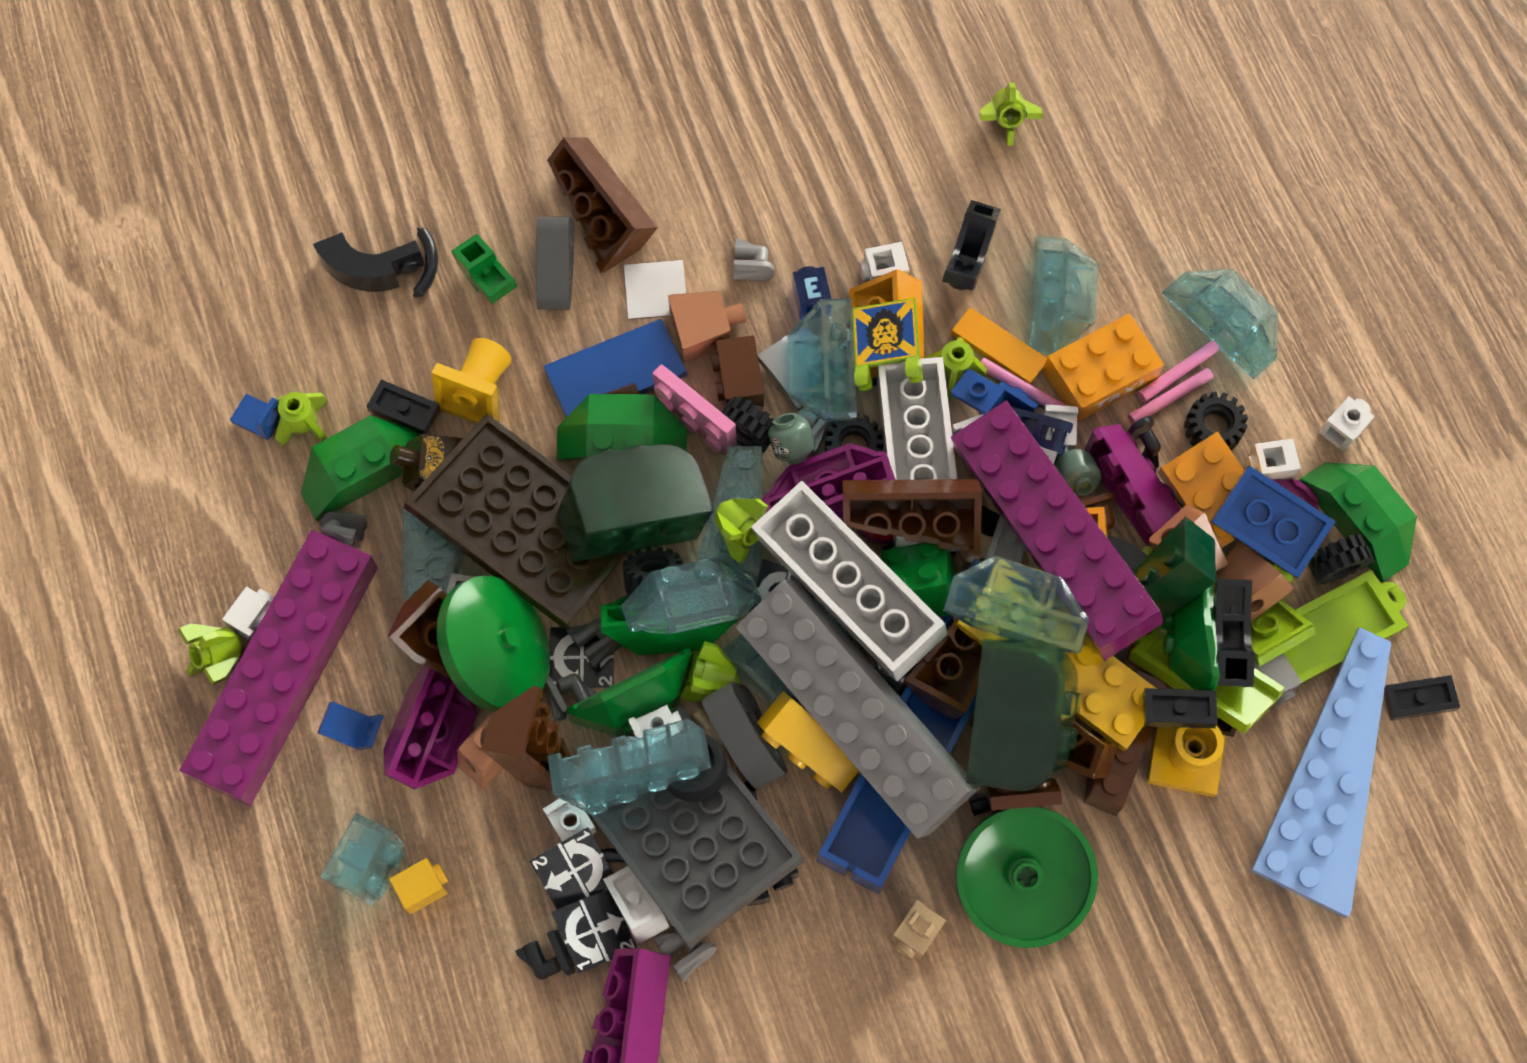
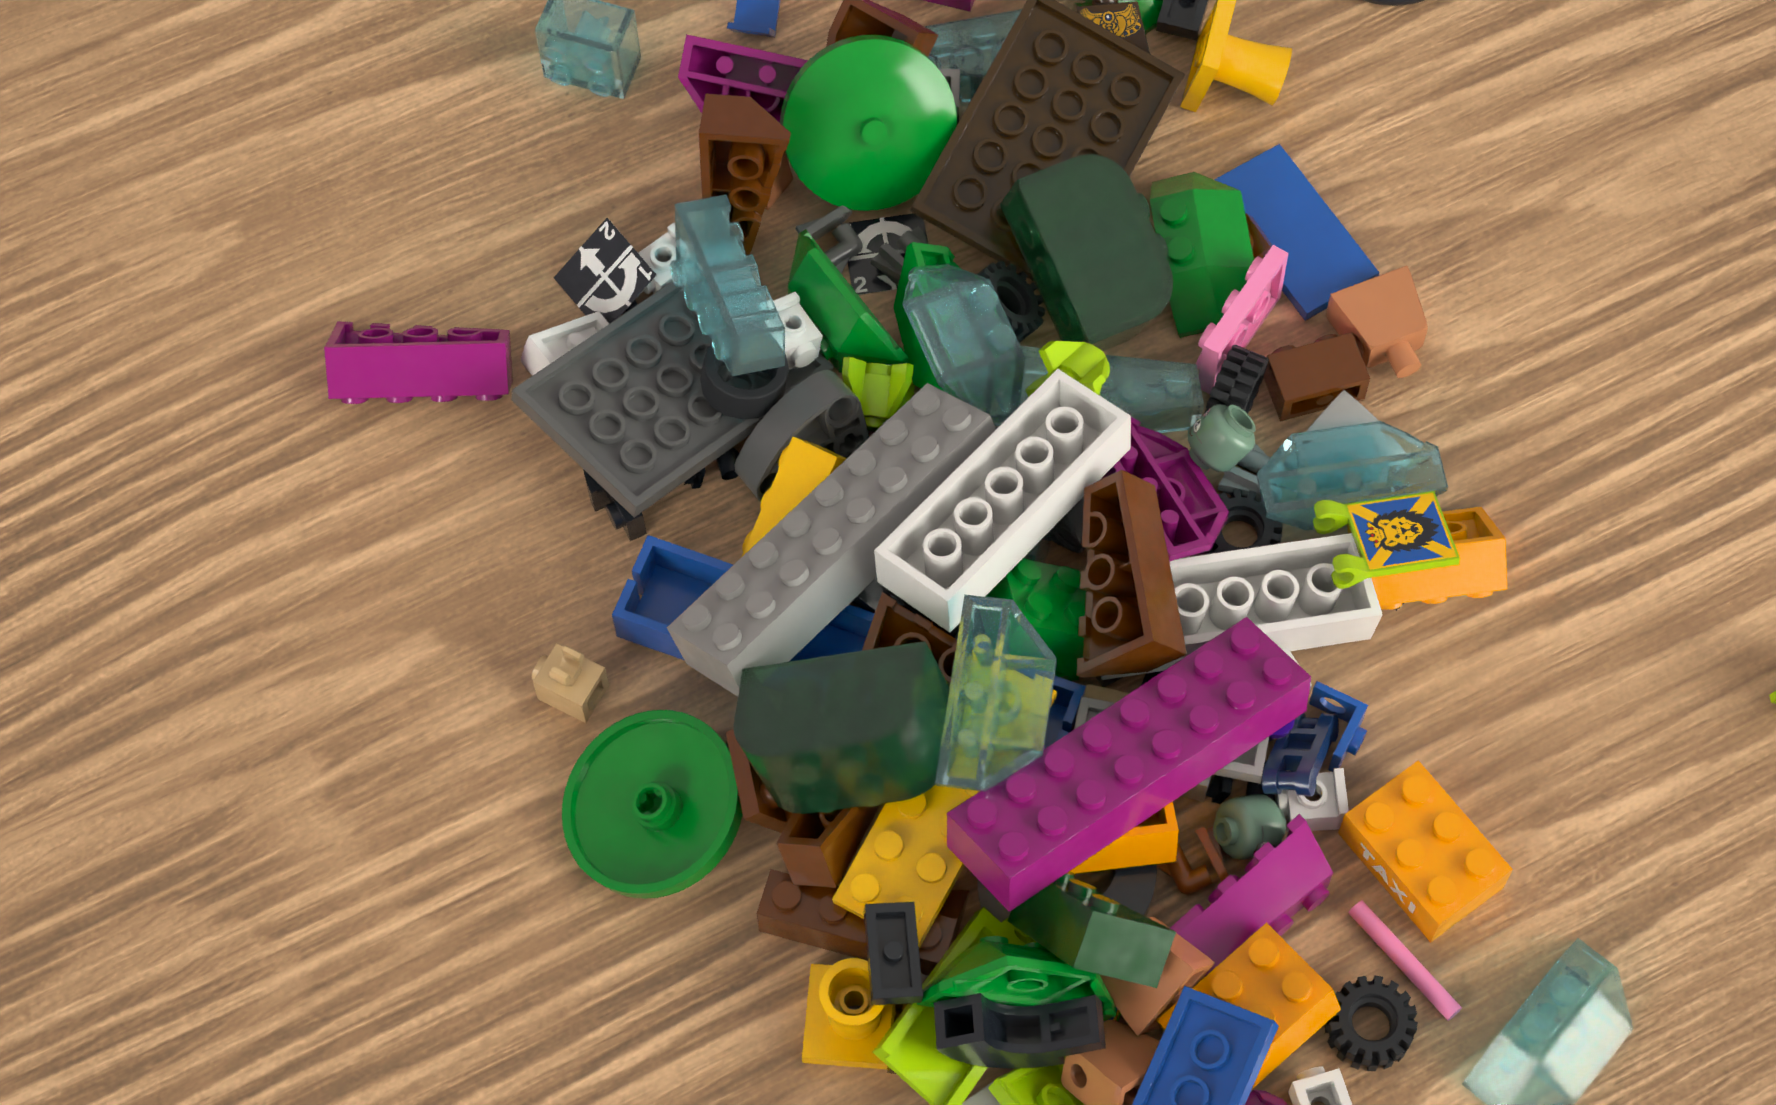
camera: 85 degrees right, 5 degrees down
yellow brick [389,858,449,915] -> none
green brick [451,234,518,304] -> none
black piece [515,929,576,980] -> none
dark grey beam [536,216,574,310] -> none
reddish brown wedge [547,137,658,273] -> none
black sticker [551,889,637,974] -> none
white sticker [624,260,686,319] -> none
light grey piece [653,932,717,982] -> none
light grey piece [733,239,775,281] -> none
clear blue brick [792,266,832,320] -> none
white brick [859,242,909,281] -> none
lime brick [924,337,987,400] -> none
black arch [942,200,1001,291] -> none
light orange tile [951,307,1047,384] -> none
blue bracket [951,368,1005,415] -> none
bright pink bar [980,357,1067,407] -> none
clear light blue wedge [1028,236,1099,354] -> none
black piece [1128,416,1161,469] -> none
bright pink bar [1137,340,1219,403] -> none

